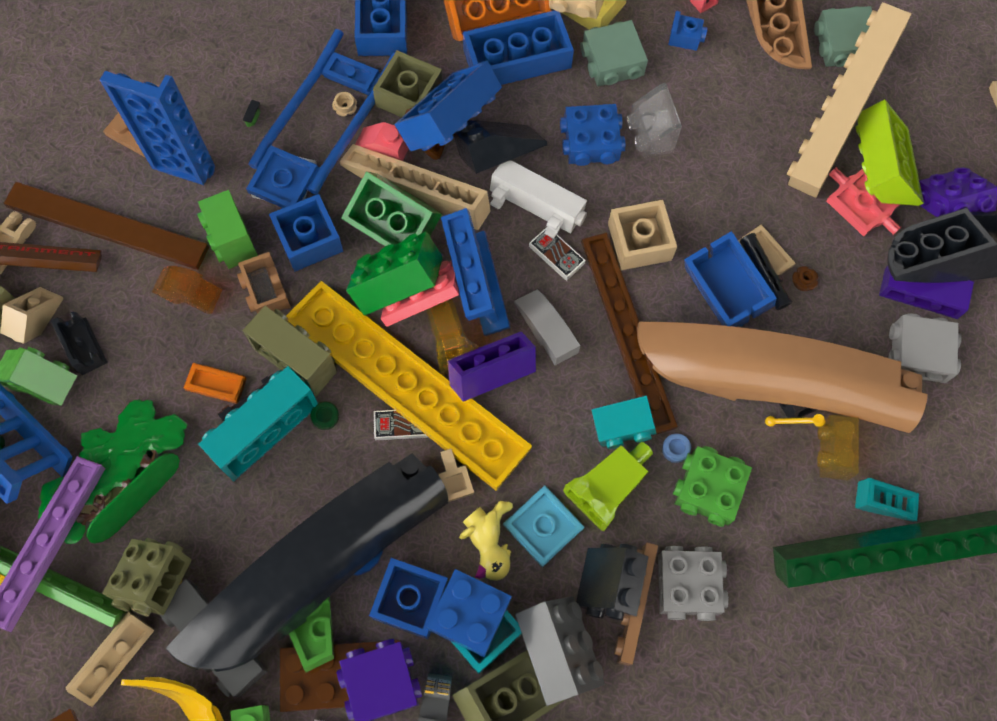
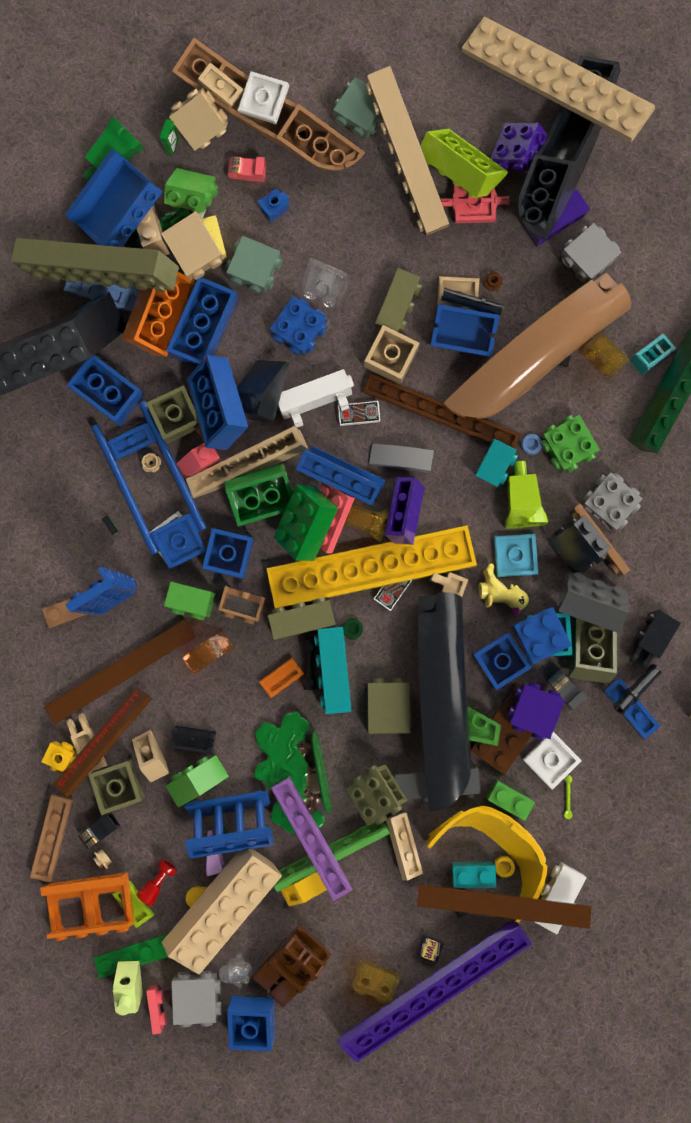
camera: 45 degrees left, 15 degrees up
yellow hinge [765,414,825,427] -> none
none -> olive brick [368,678,410,734]
none -> olive brick [375,268,422,333]

